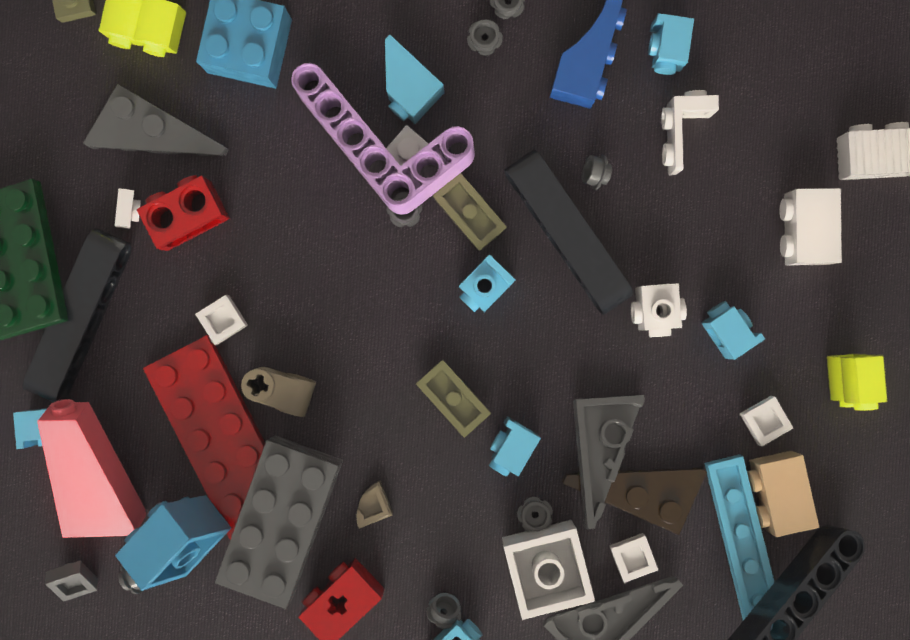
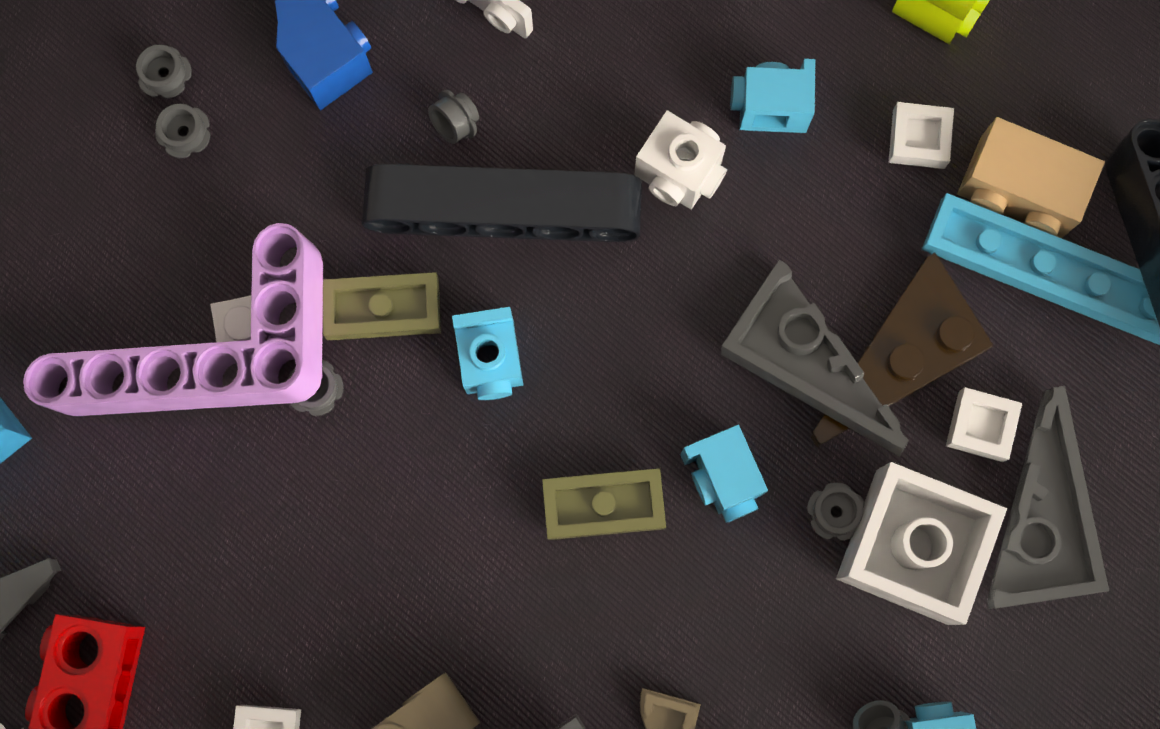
camera: 55 degrees left, 10 degrees down
medium azure slope [385,35,444,124] -> none

